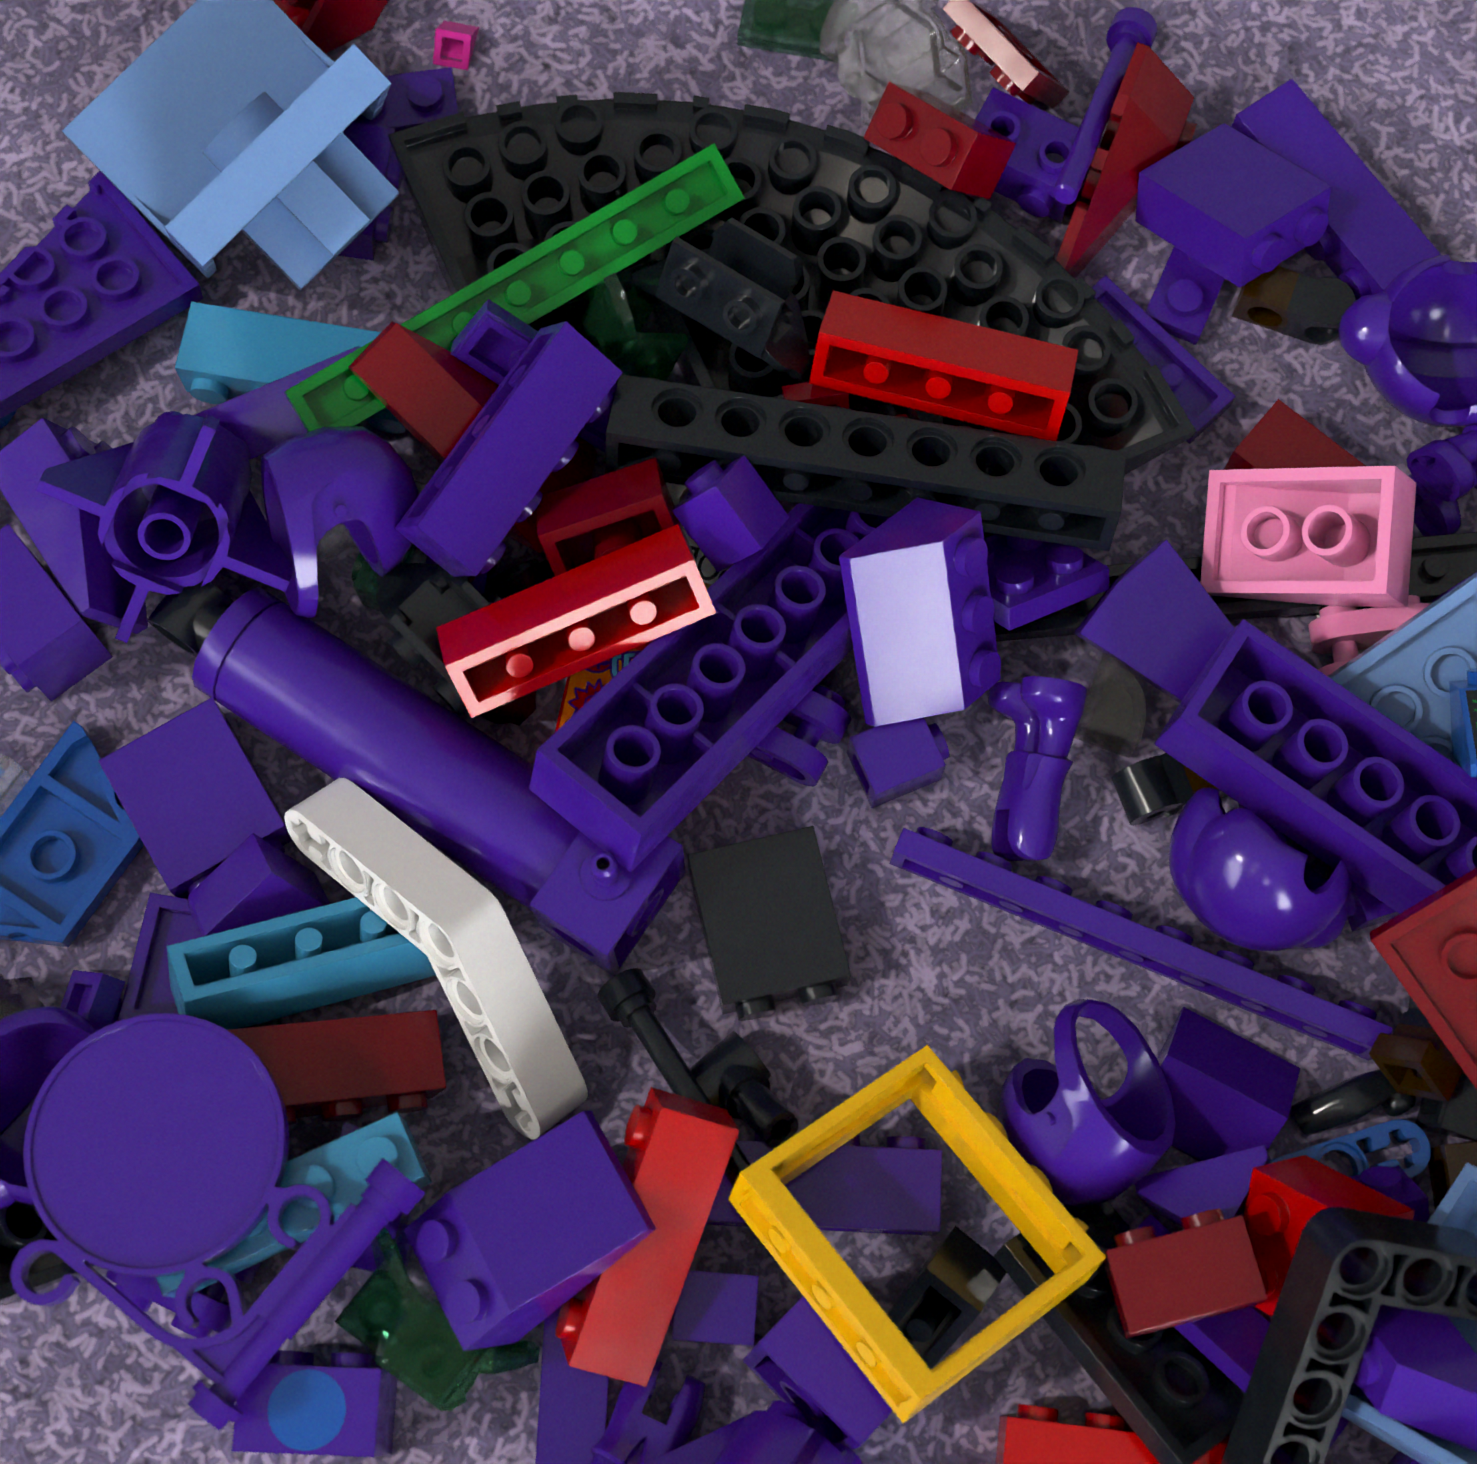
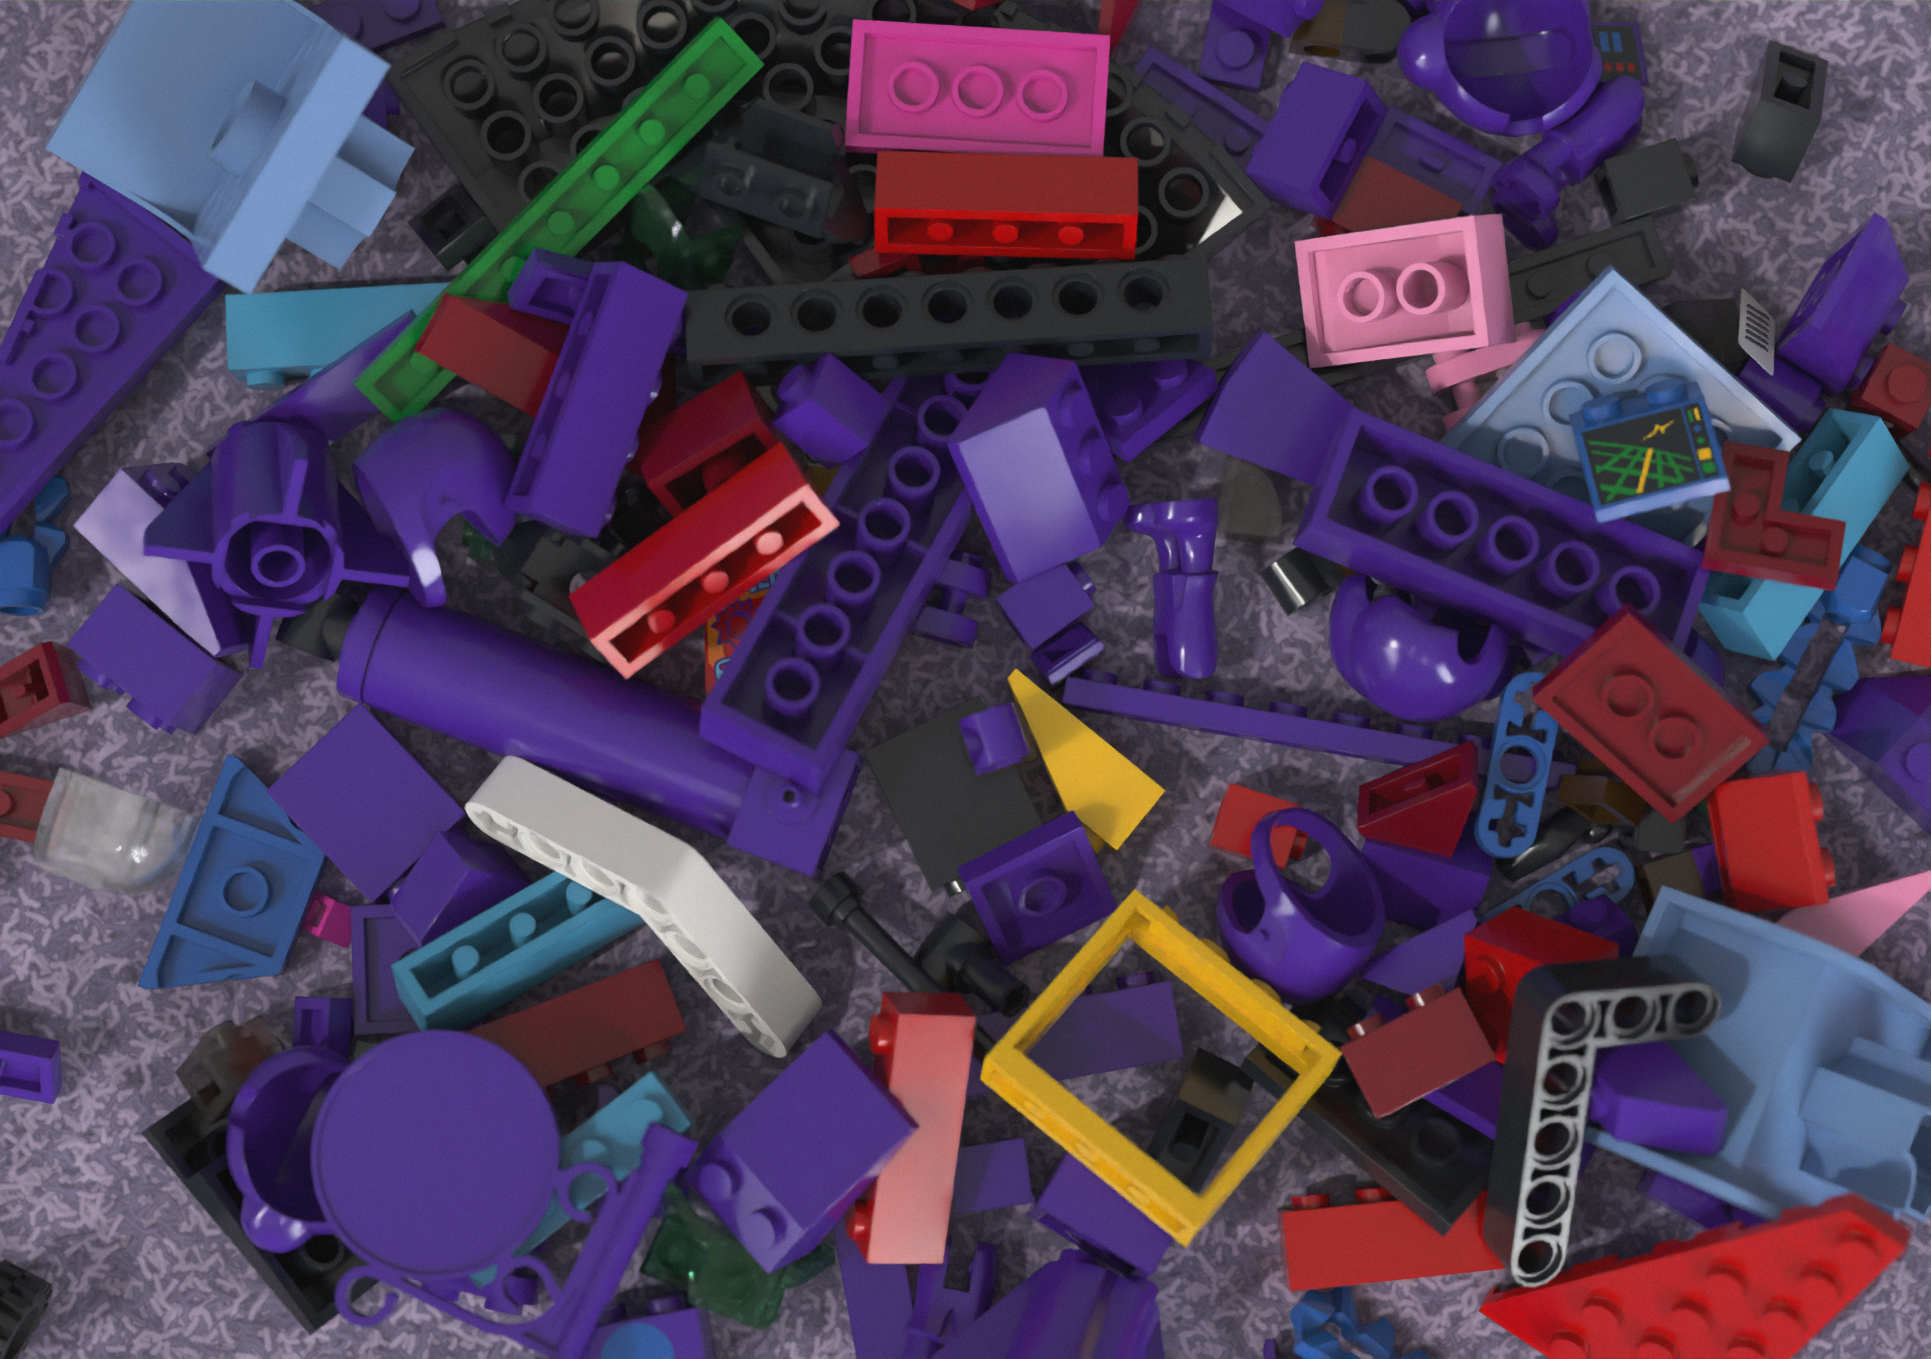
camera: 10 degrees left, 10 degrees up
none -> dark pink piece [302,891,351,949]
none -> black hinge [408,183,498,272]
none -> dark pink plate [844,19,1110,157]
none -> dark purple leg [957,702,1038,780]
none -> dark purple plate [957,810,1118,967]
none -> yellow slope [1007,668,1166,854]
none -> dark purple slope [1029,621,1105,691]
none -> red brick [1207,783,1308,871]
none -> dark purple brick [1245,61,1389,220]
none -> dark red slope [1356,740,1479,857]
none -> dark purple plate [1366,105,1503,217]
none -> blue beam [1474,671,1559,859]

